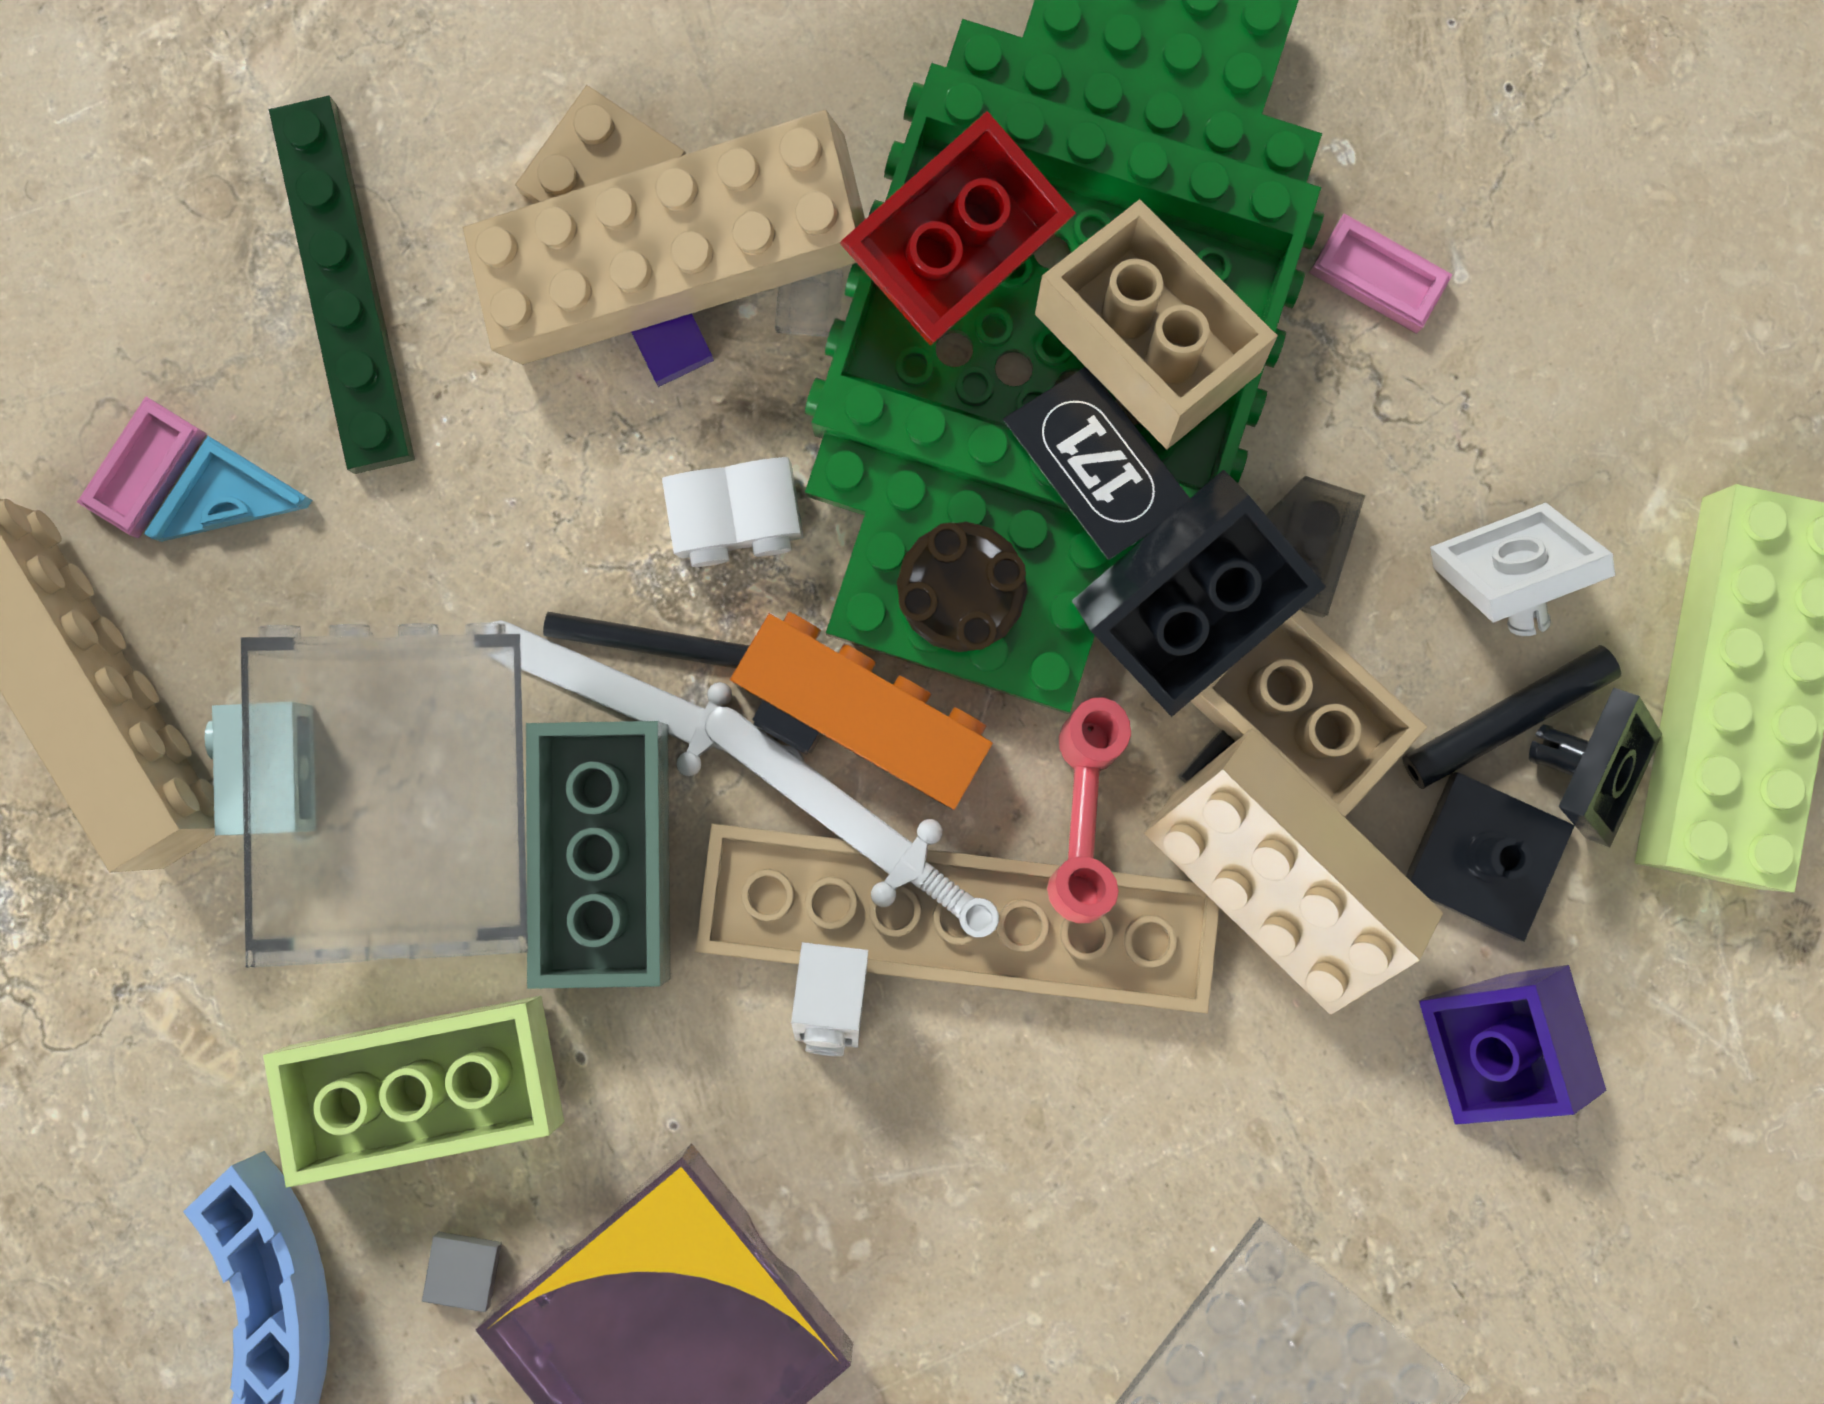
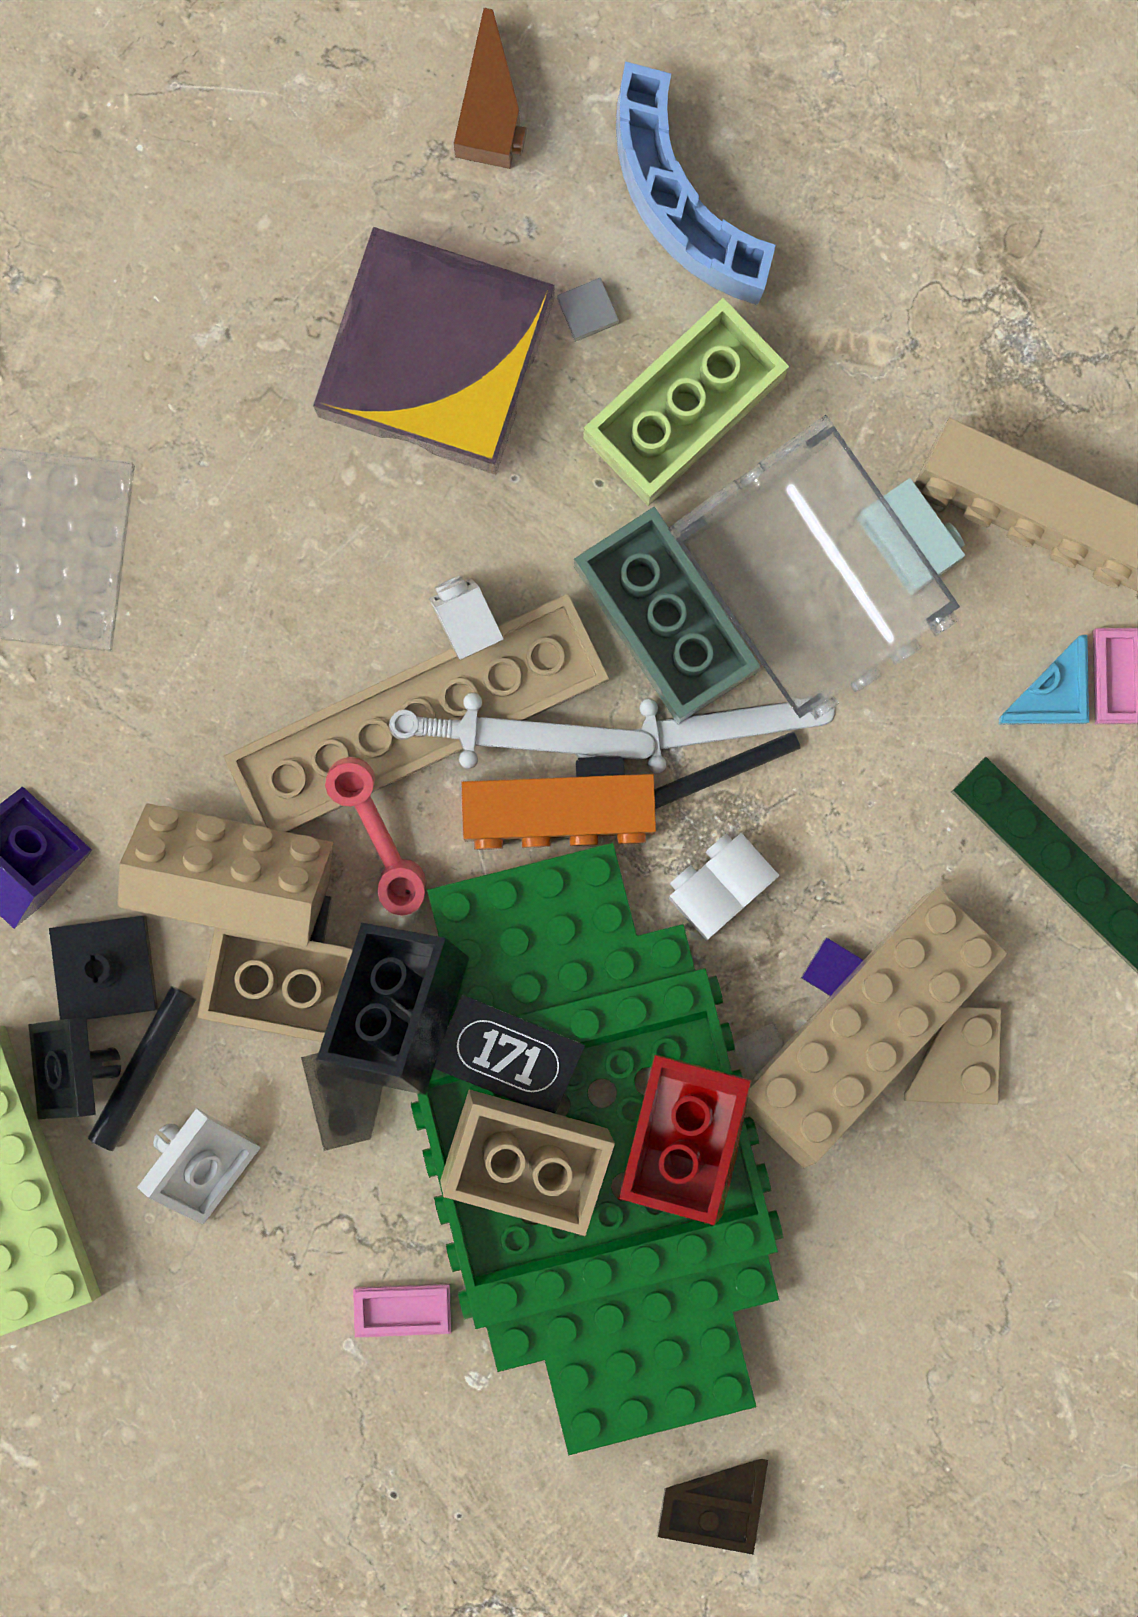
camera: 150 degrees right, 0 degrees up
dark brown dish [897,521,1027,652] -> none

